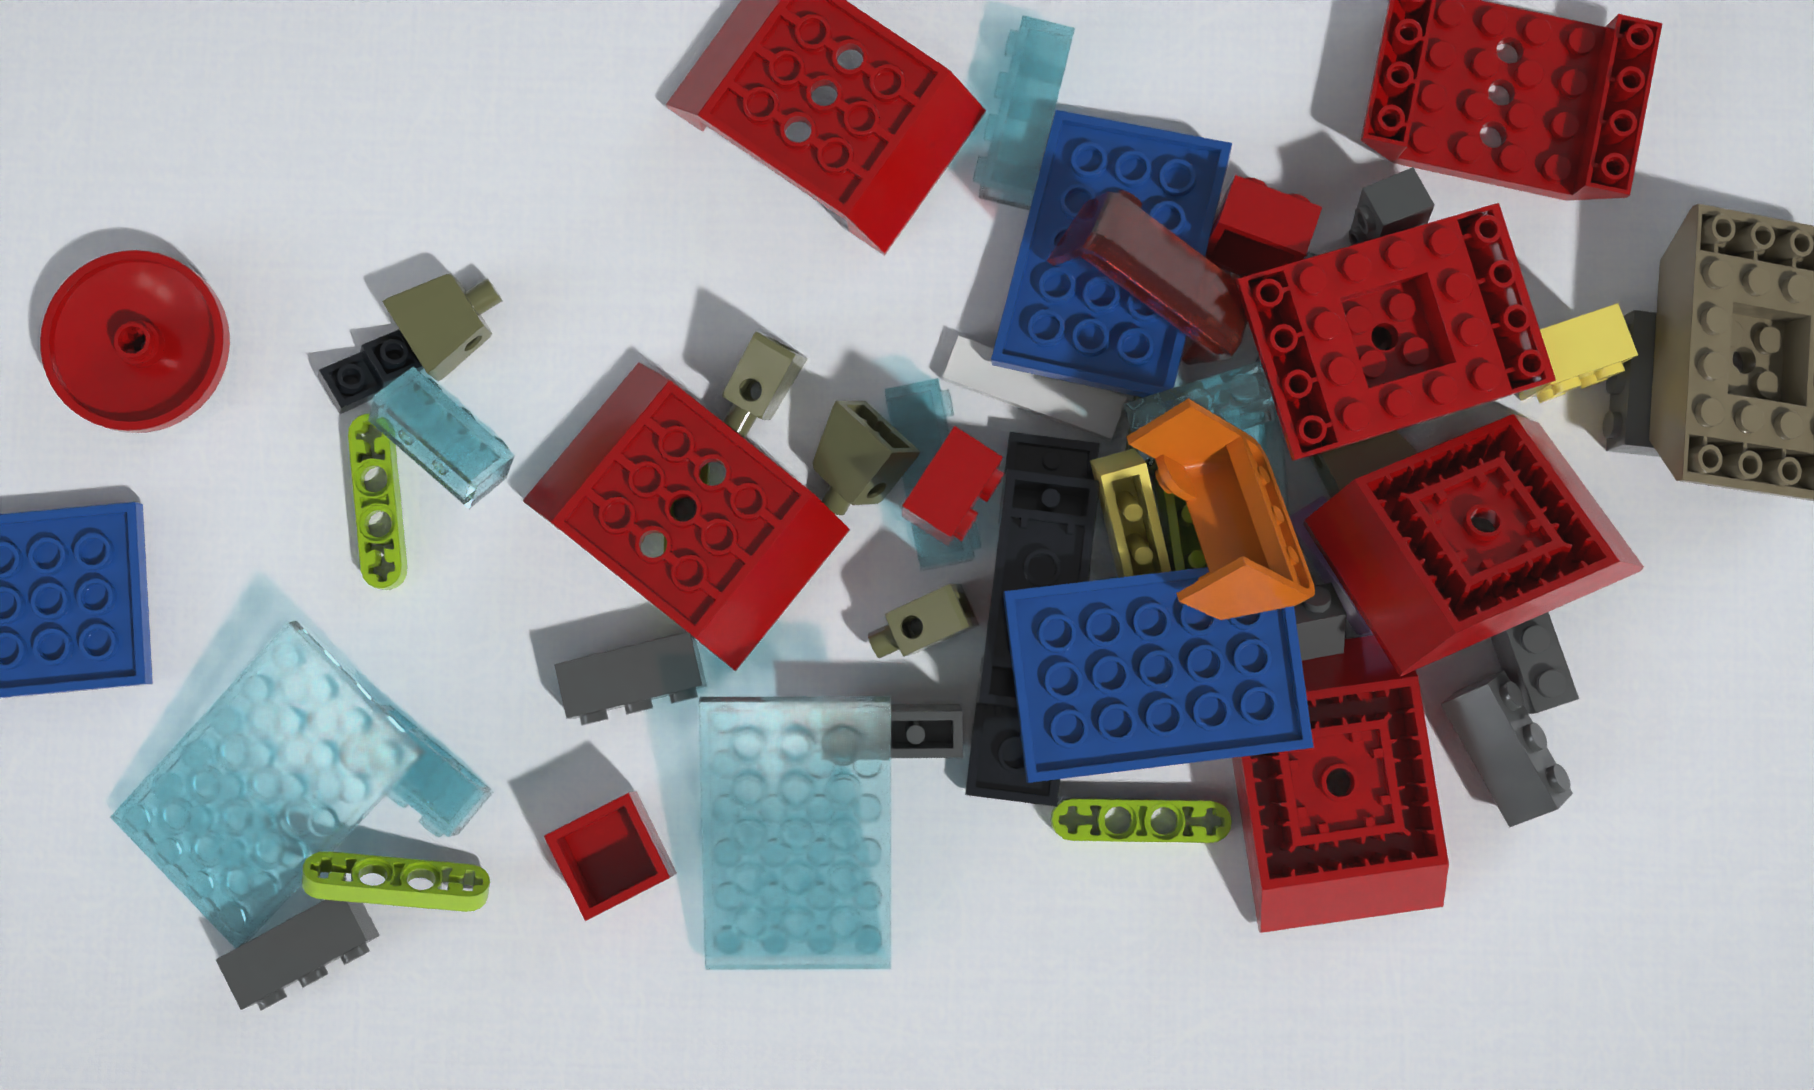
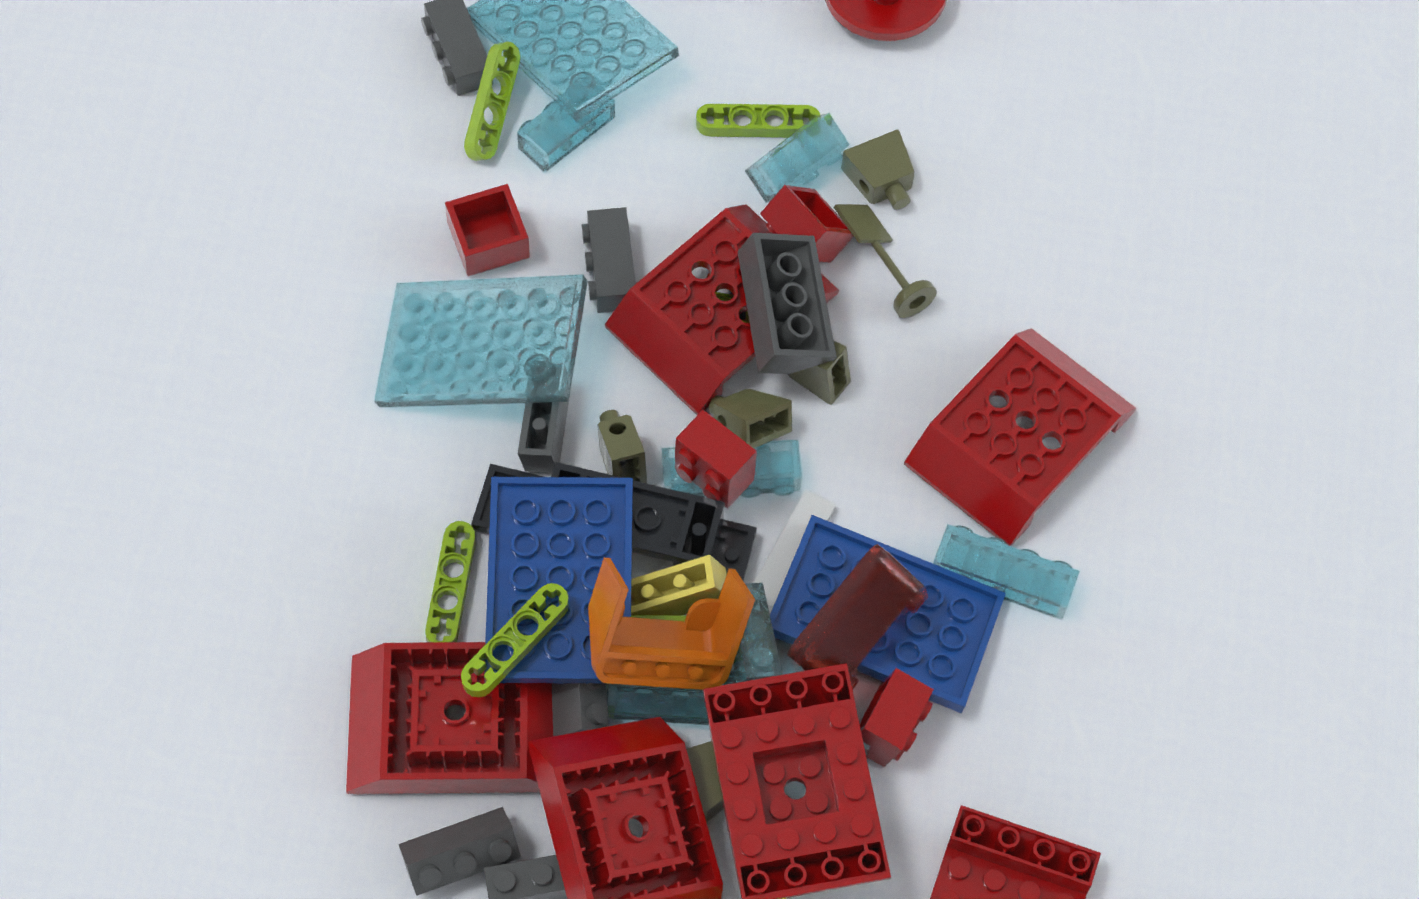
camera: 95 degrees right, 20 degrees down
black slope [318,329,424,414] -> none
dark grey brick [1349,167,1435,245] -> none
none -> lime beam [461,583,569,697]
none -> dark grey slope [738,233,837,374]
none -> red piece [760,185,854,263]
none -> olive piece [833,204,937,318]

